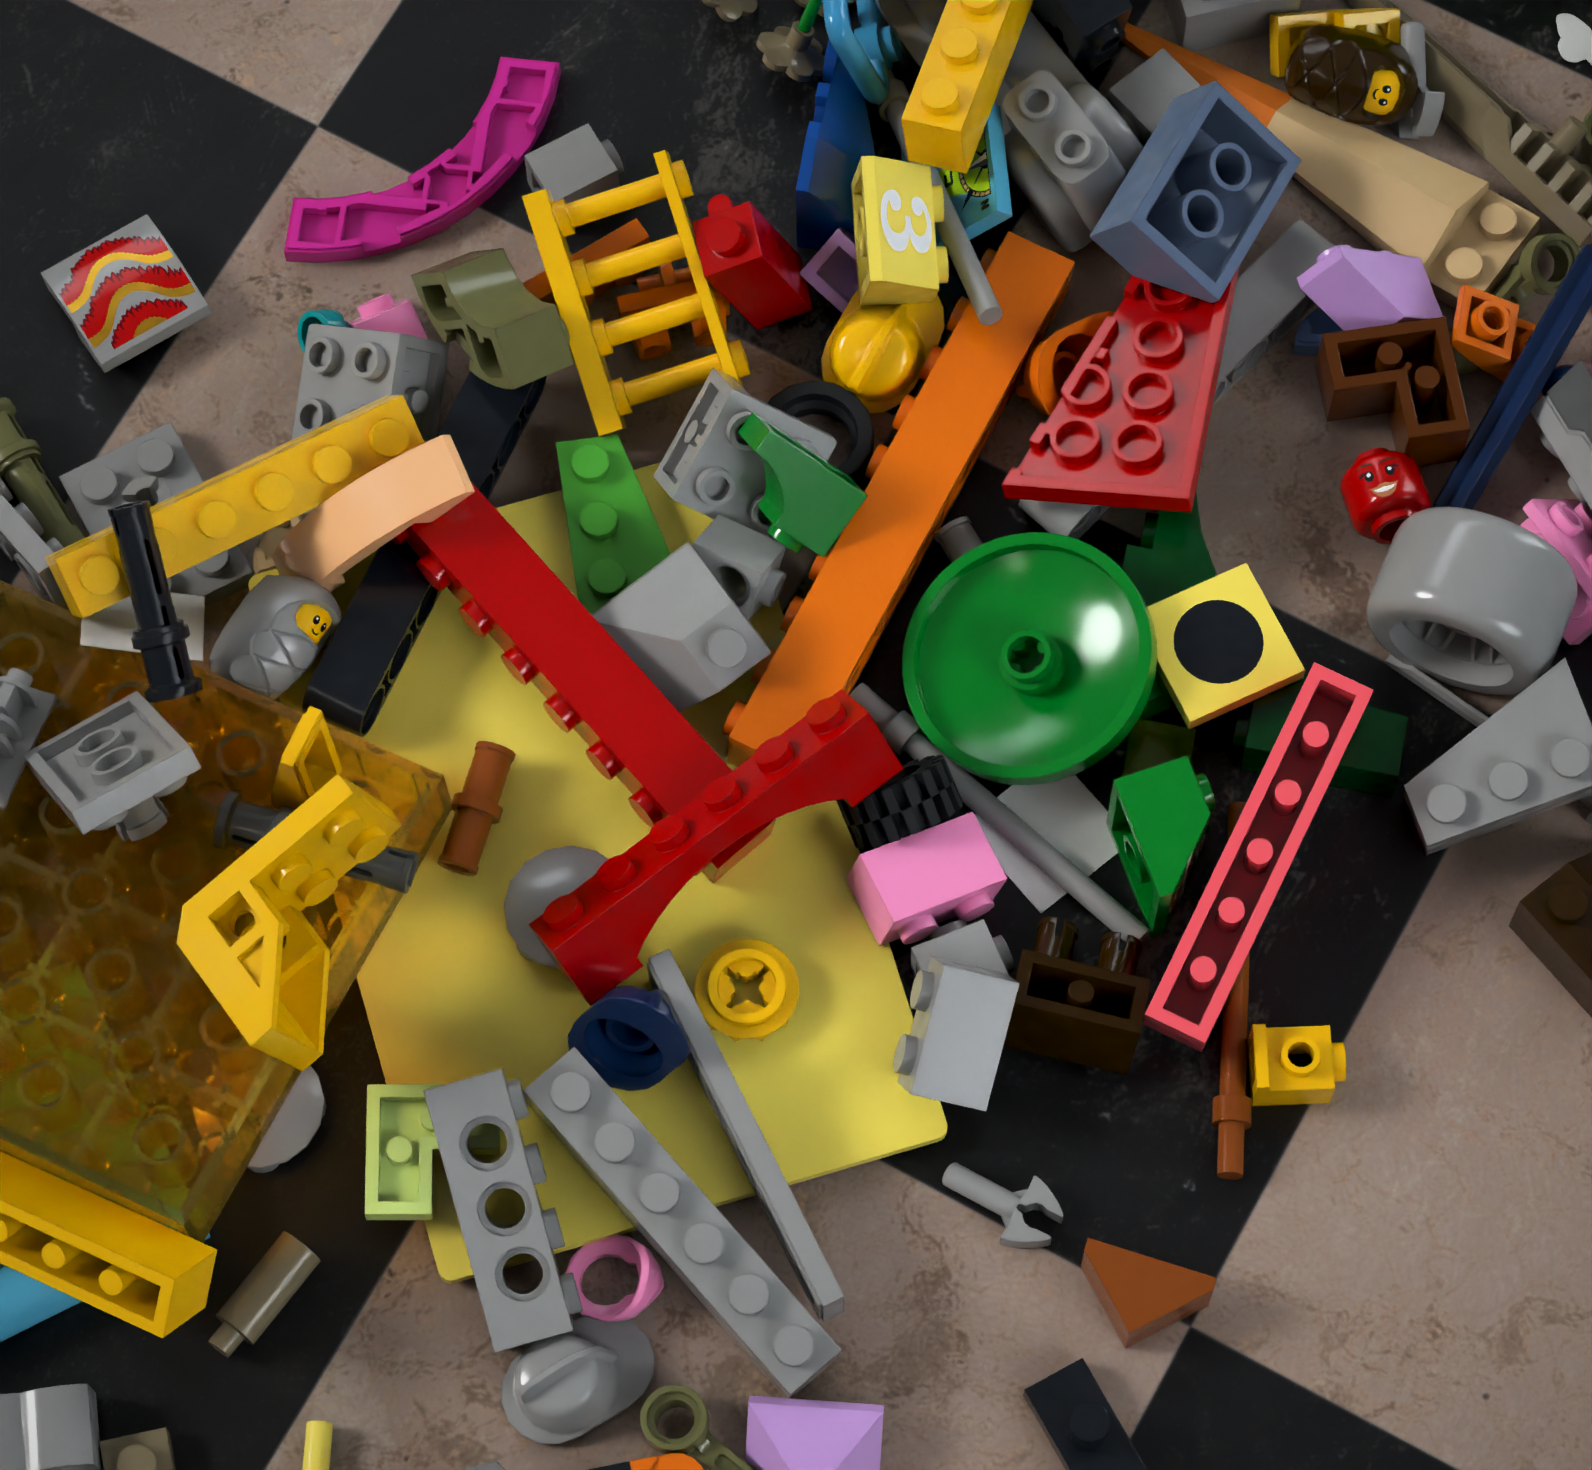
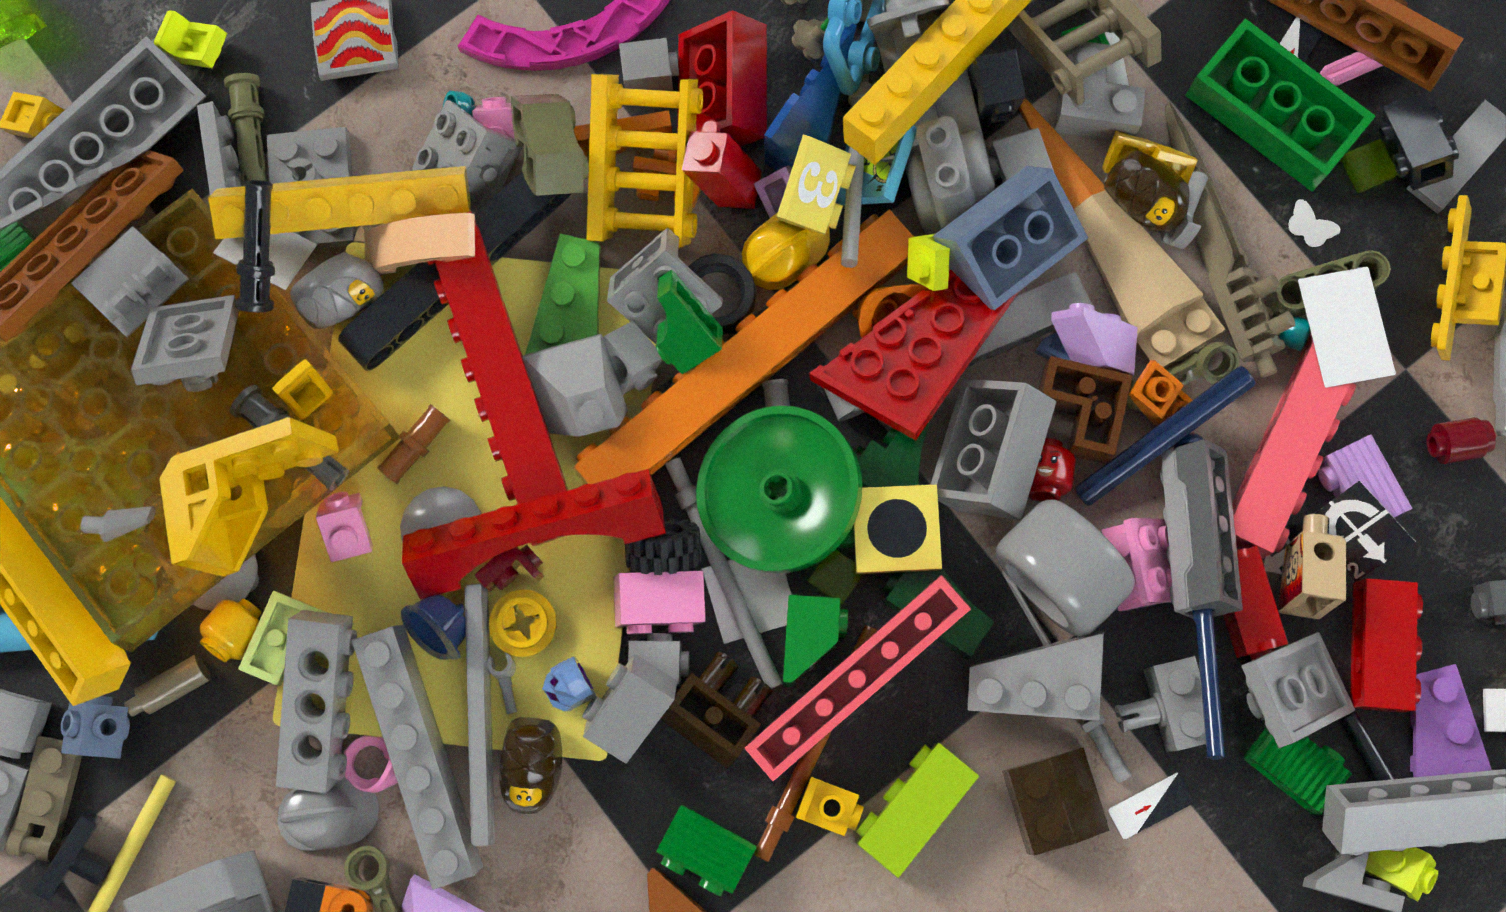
camera: 25 degrees right, 10 degrees up
light grey bar [942,1162,1063,1249] -> none
none -> sand blue brick [61,696,130,759]
none -> light grey bar [81,506,156,542]
none -> yellow head [200,598,262,662]
none -> bright pink bracket [316,492,373,562]
none -> dark red bracket [474,544,544,592]
none -> light grey hand [487,652,517,714]
none -> dark brown piece [499,717,562,814]
none -> medium blue rock [542,656,596,711]
none -> green brick [656,805,757,897]
none -> red slope [678,10,767,147]
none -> lime brick [856,743,979,878]
none -> neon yellow bracket [907,234,950,291]
none -> light grey brick [930,379,1056,520]

